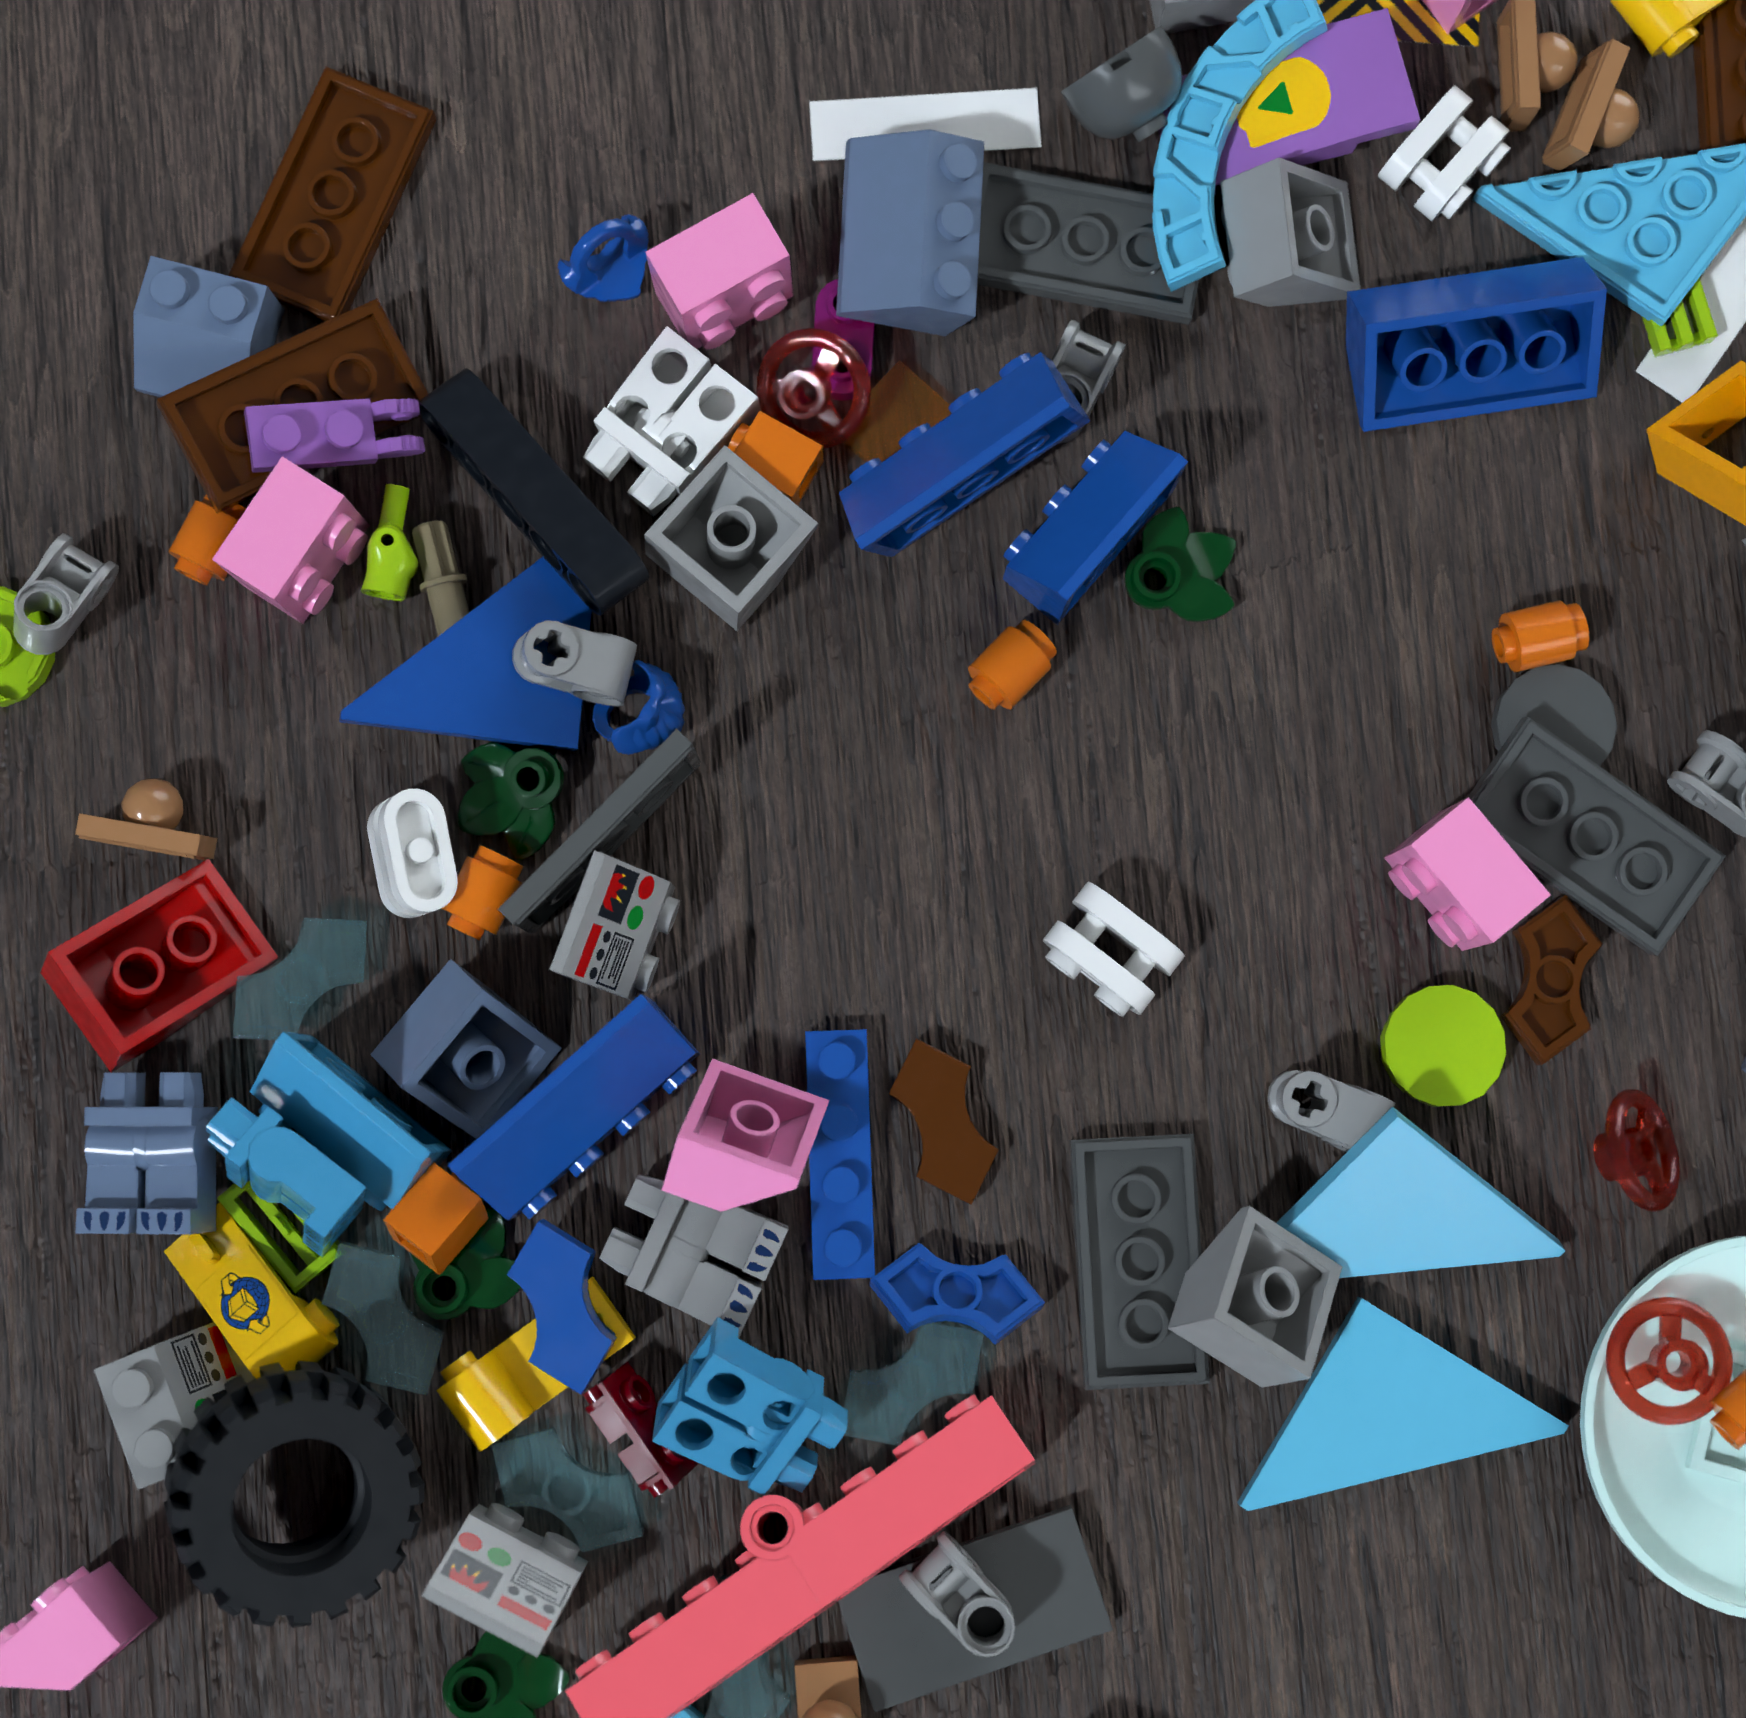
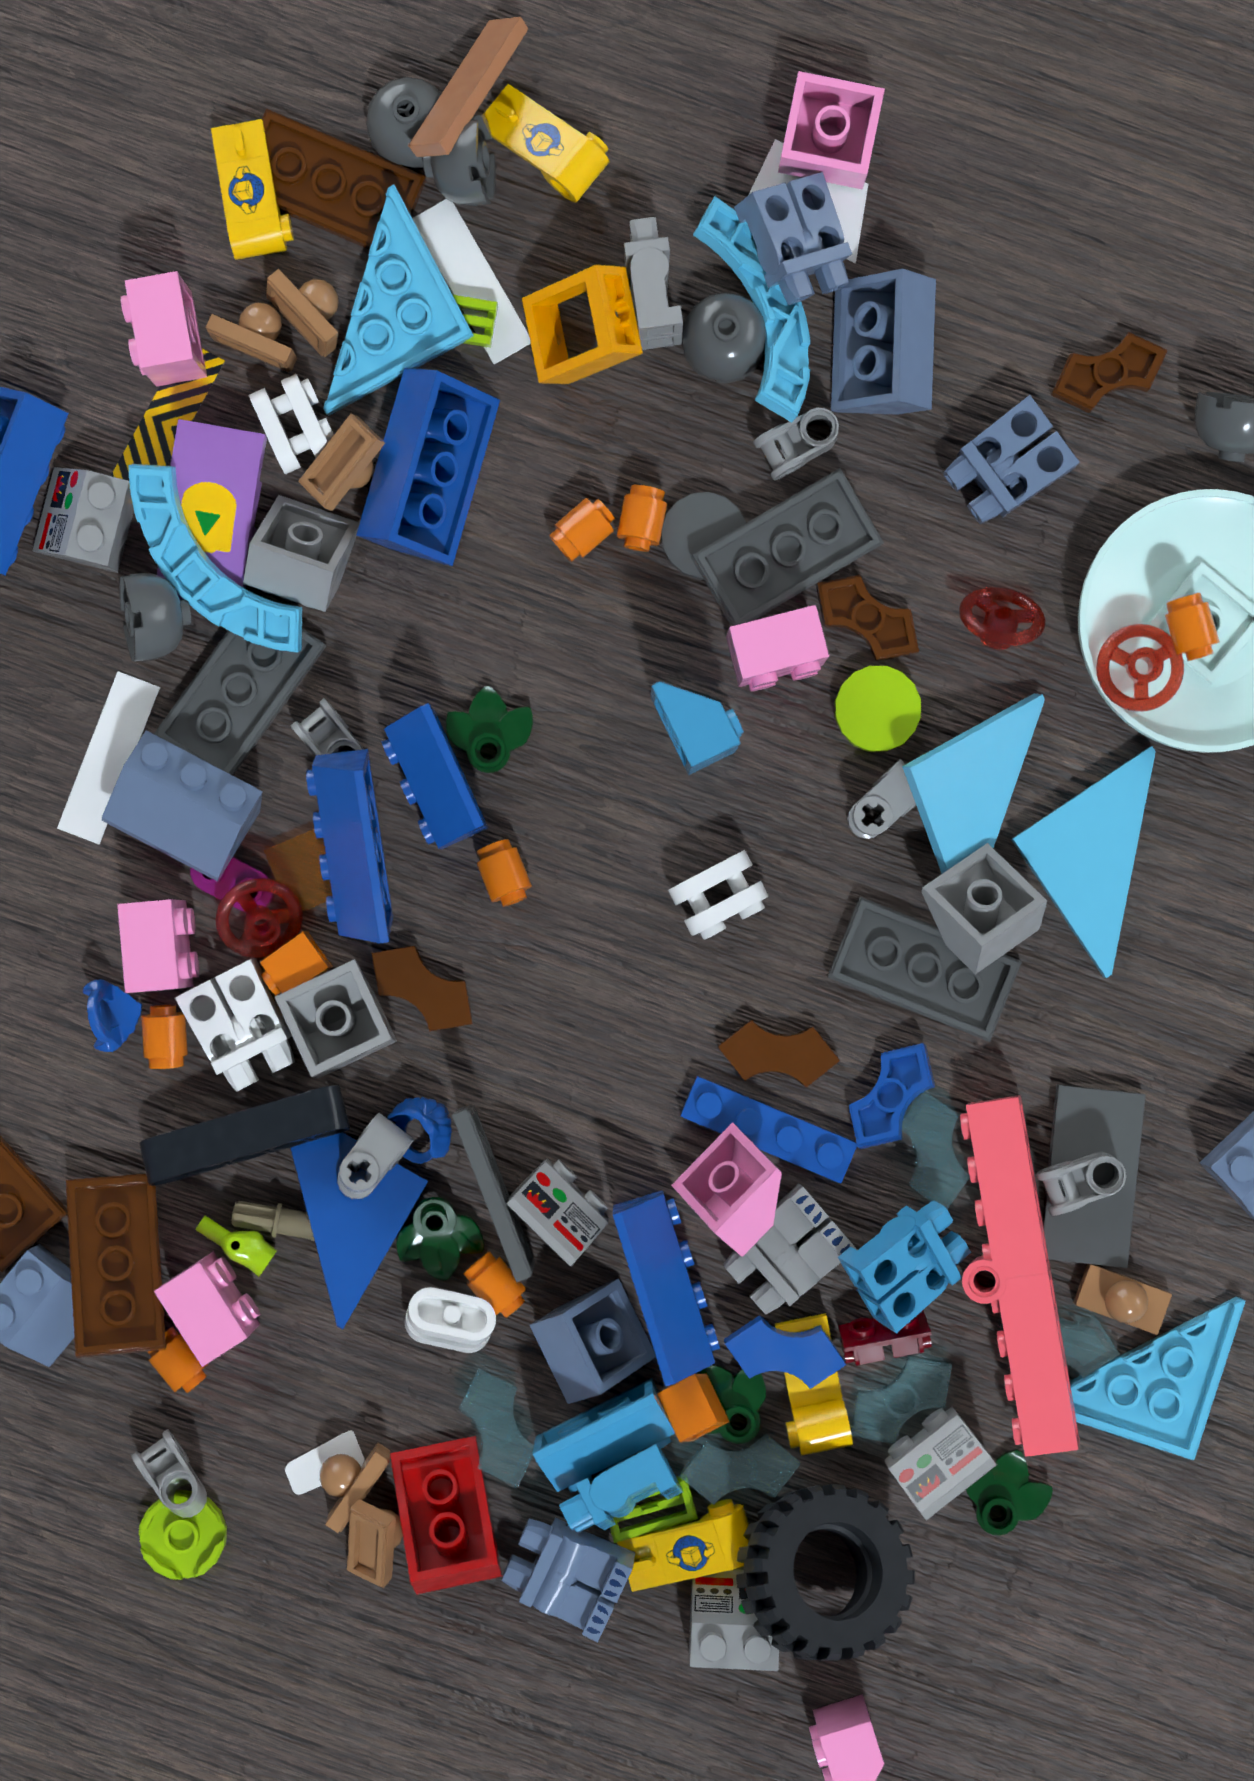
camera: 60 degrees left, 5 degrees up
medium lavender hinge [244,398,425,473] -> none
none -> orange brick [141,1004,188,1069]
none -> white sticker [285,1430,365,1495]
none -> medium nougat tile [298,413,385,511]
none -> medium nougat tile [347,1499,403,1588]
none -> reddish brown tile [372,946,473,1031]
none -> orange brick [549,498,615,562]
none -> dark azure slope [651,682,744,775]

